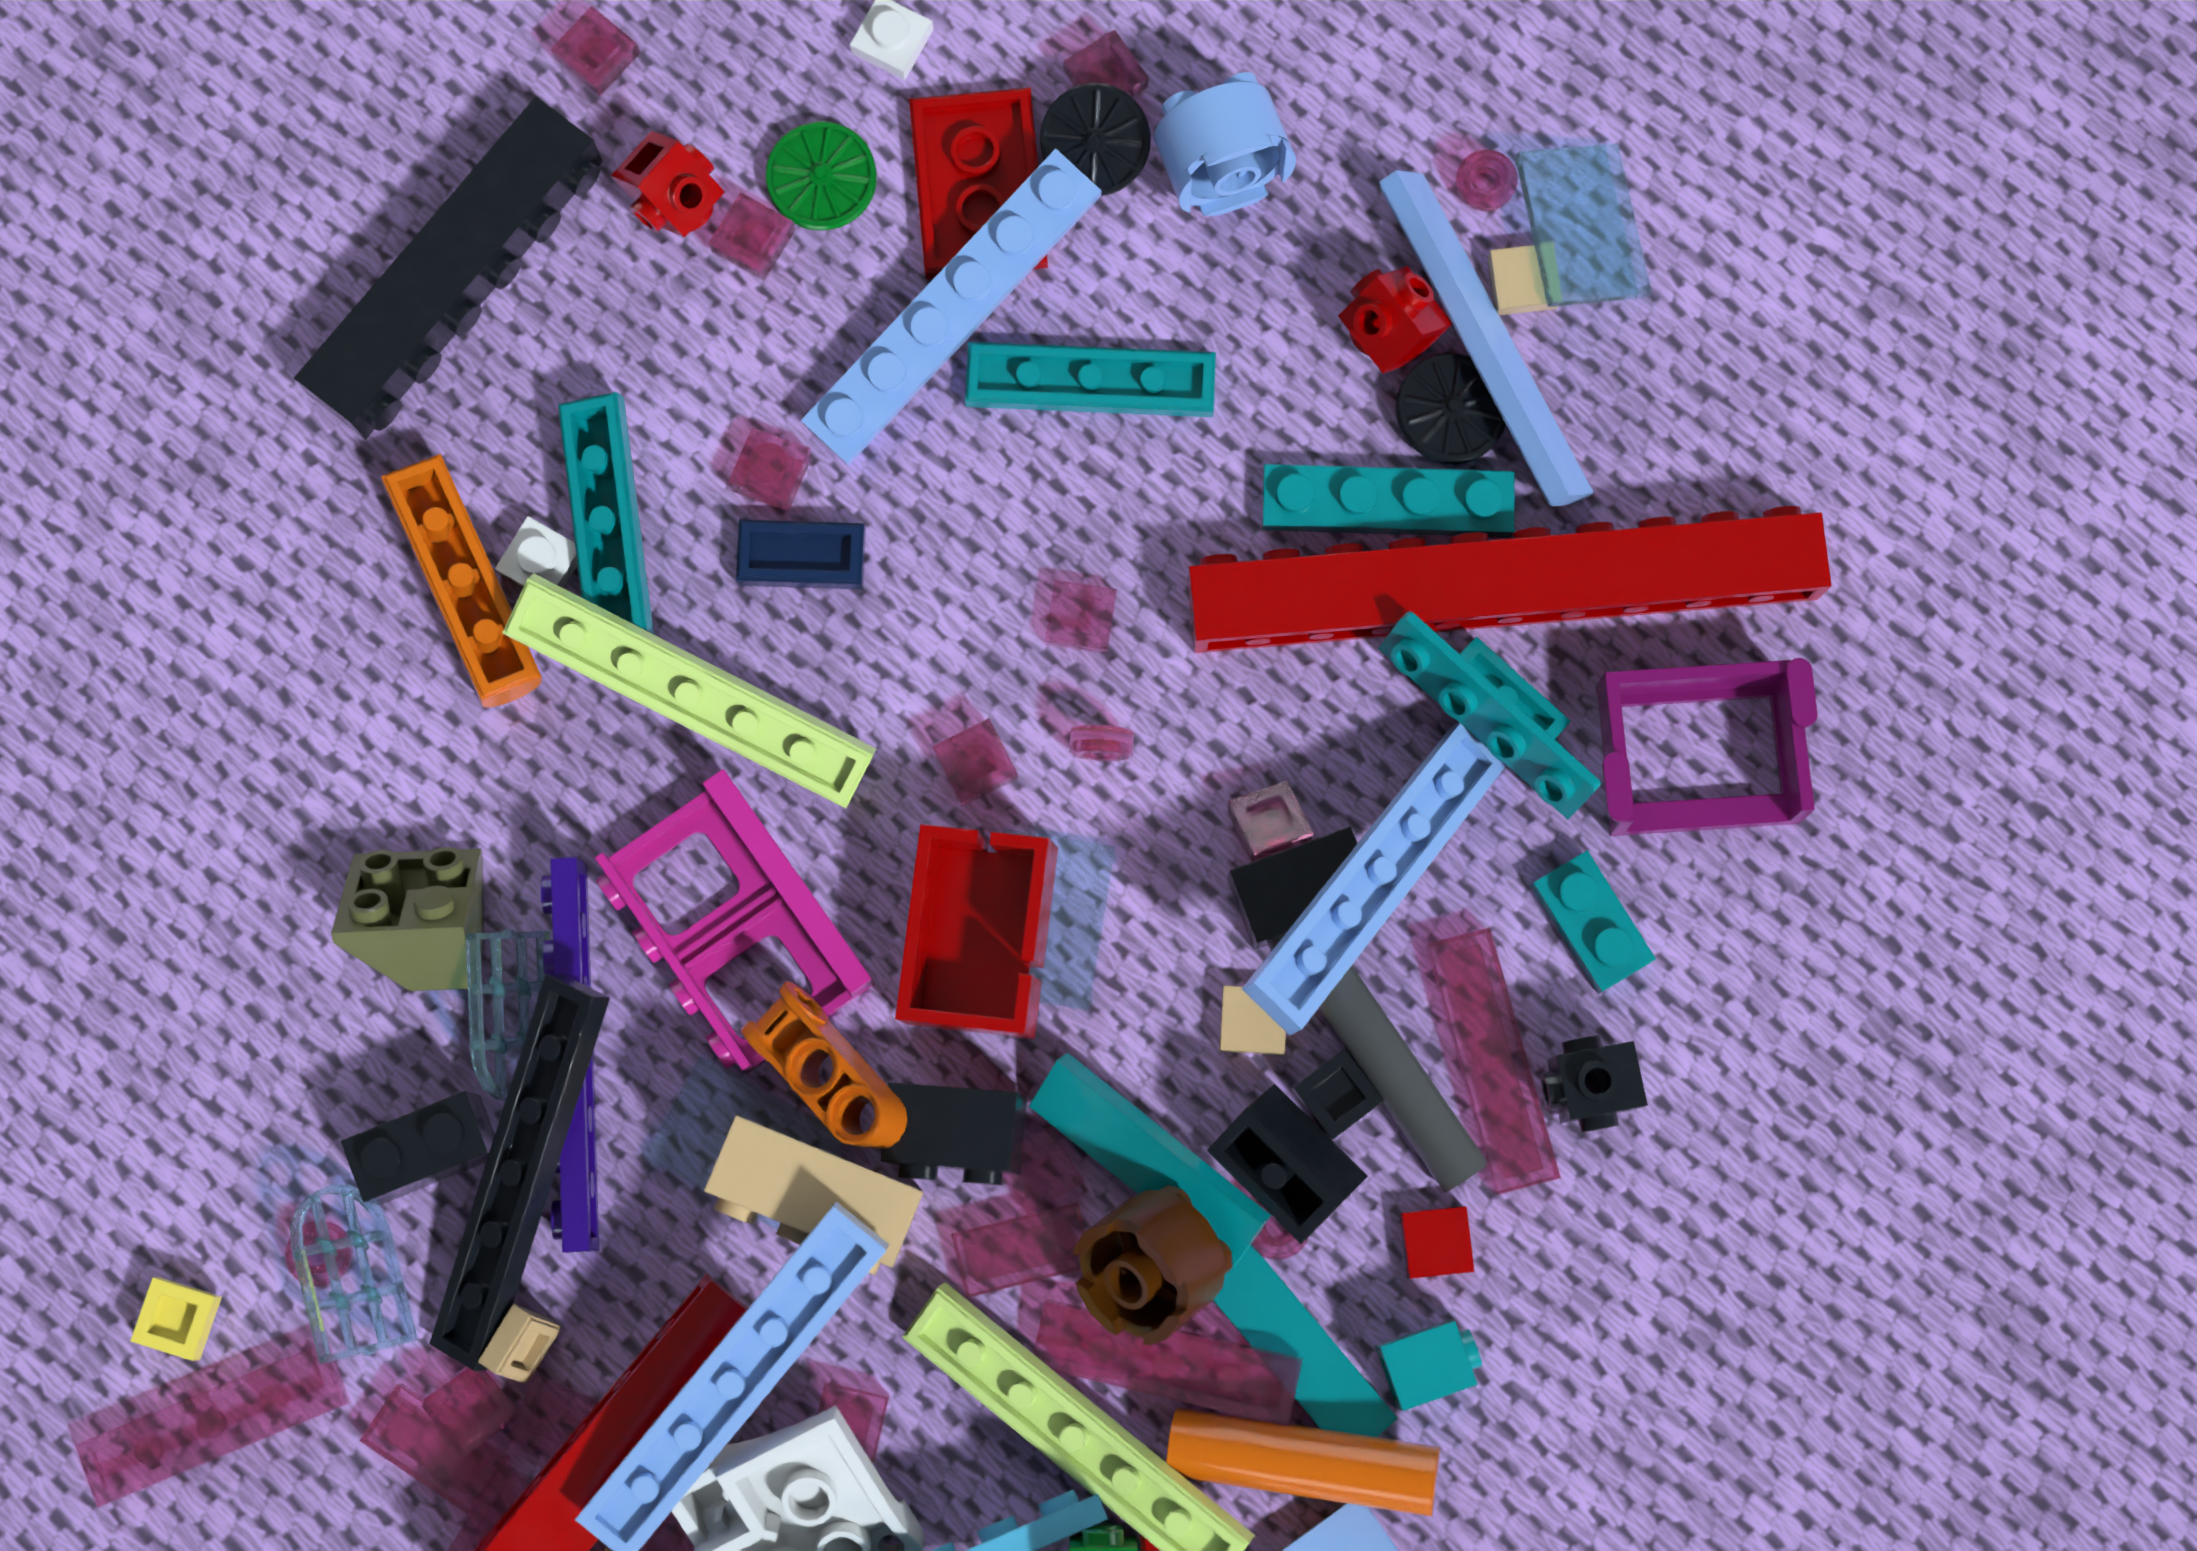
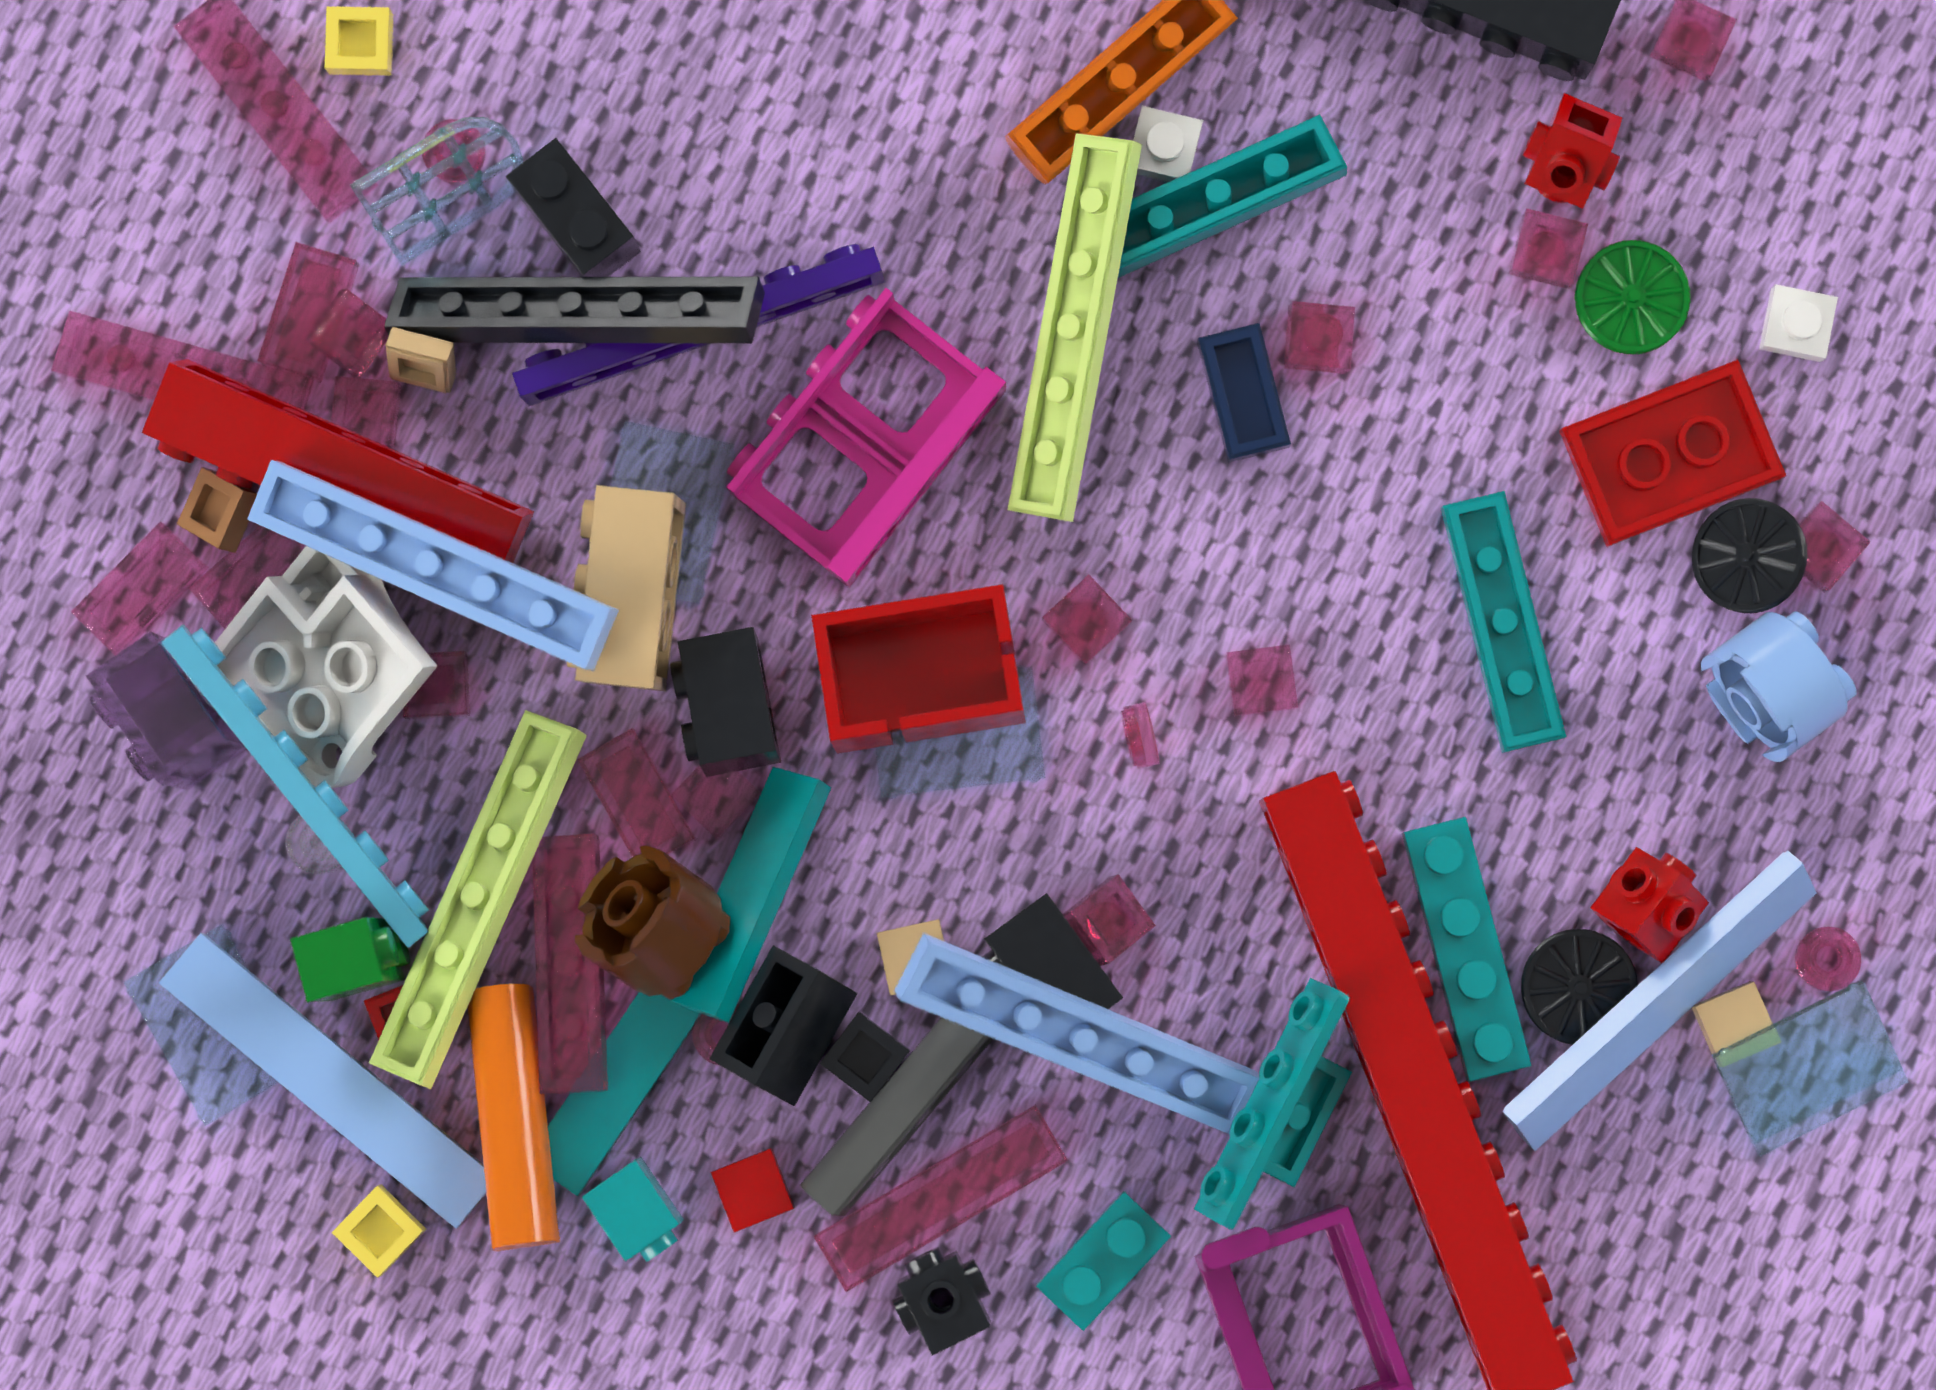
camera: 80 degrees right, 5 degrees up
olive slope [331,847,484,991] -> none
clear light blue window [466,929,550,1101] -> none
orange piece [741,981,907,1149] -> none
light blue plate [801,149,1101,466] -> none

